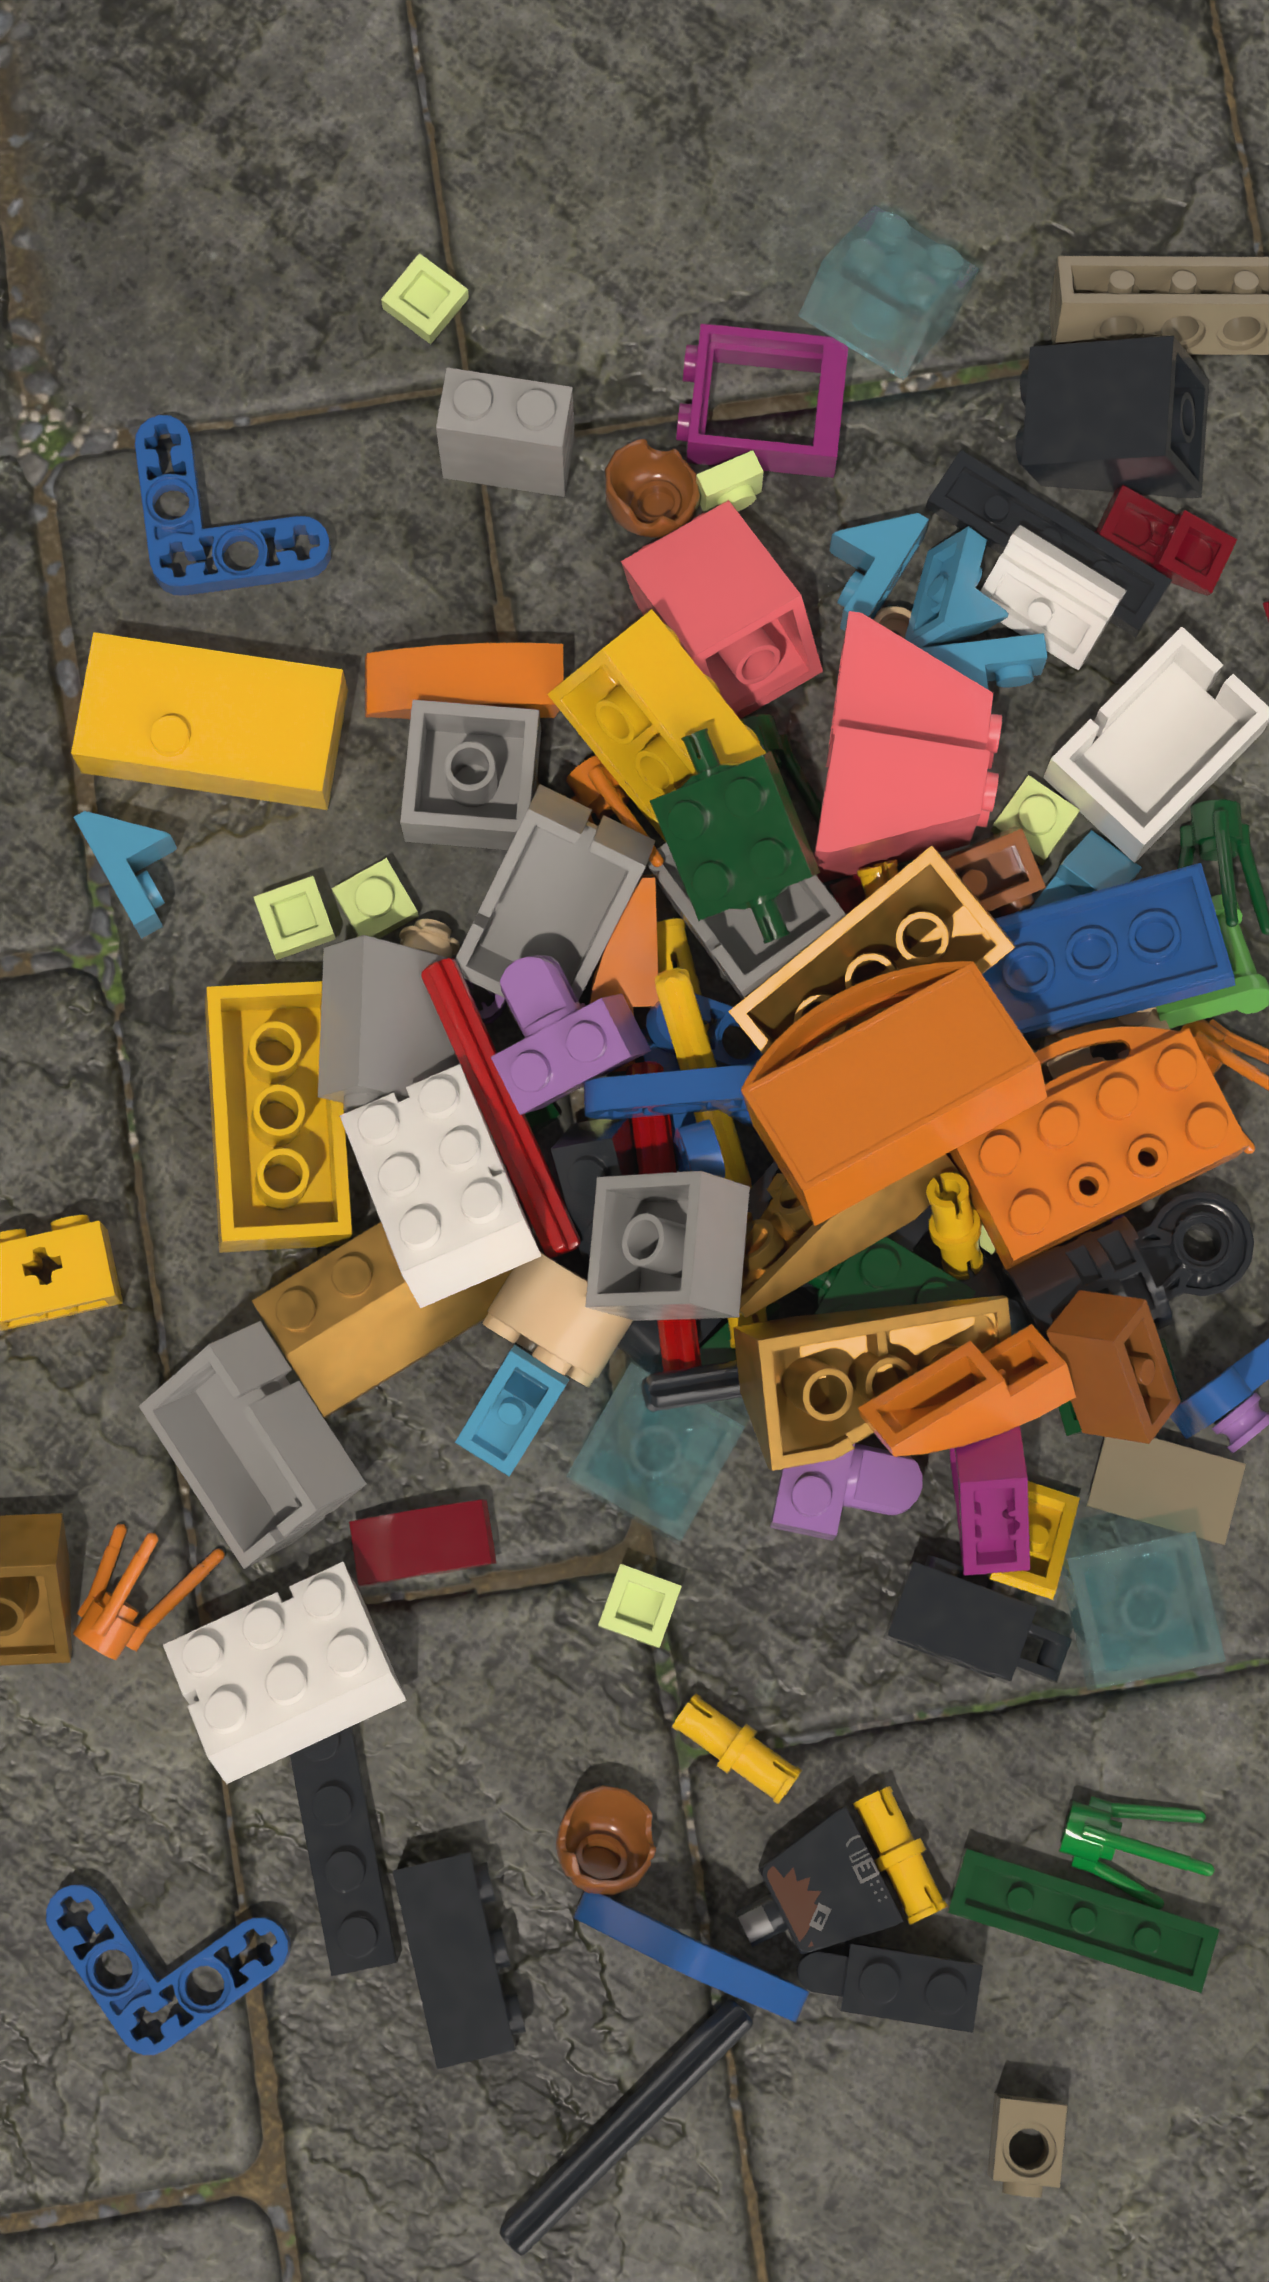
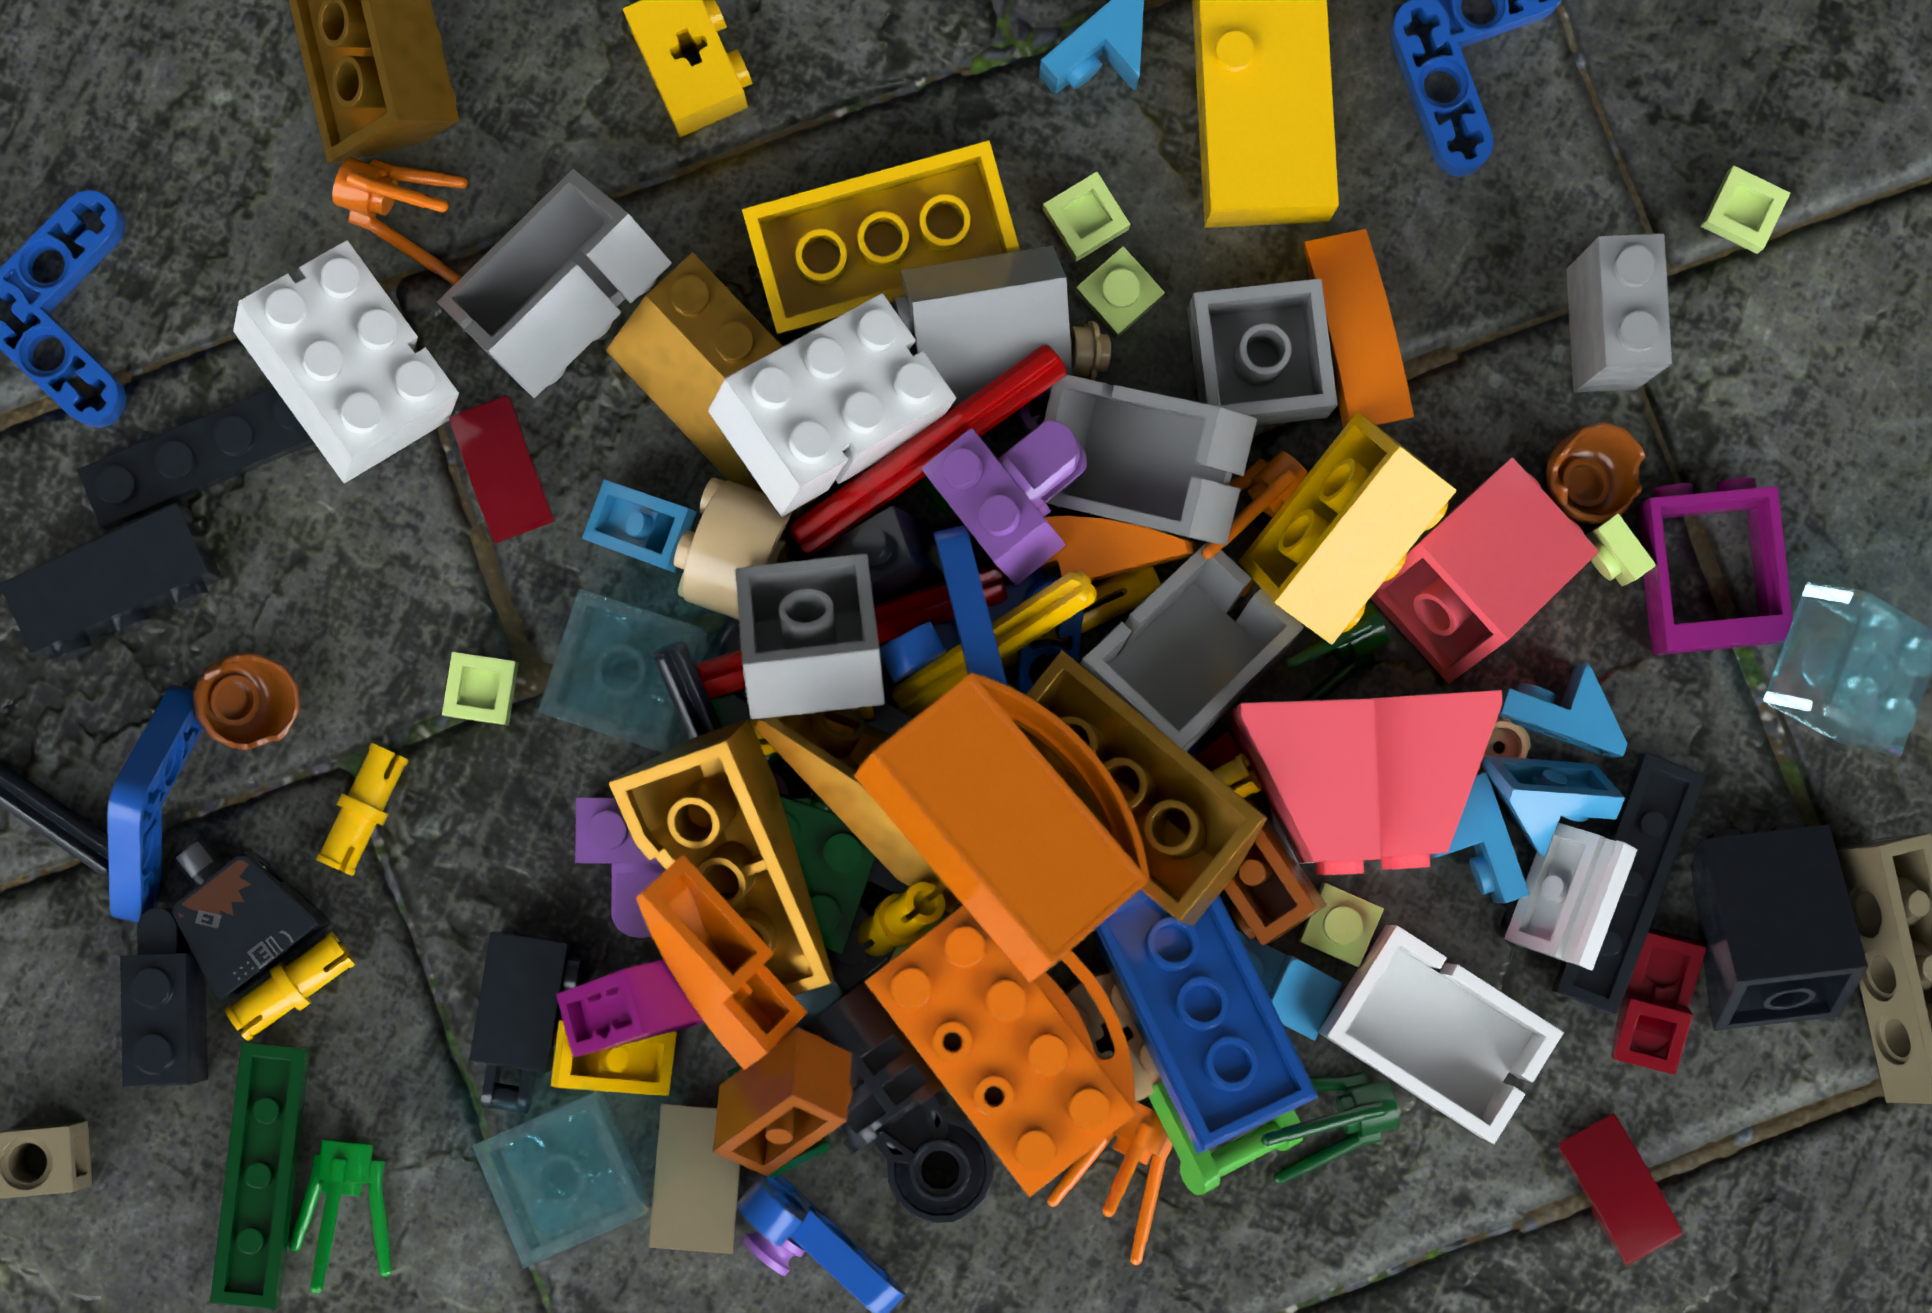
camera: 75 degrees right, 5 degrees up
dark green plate [650,728,820,944] -> none

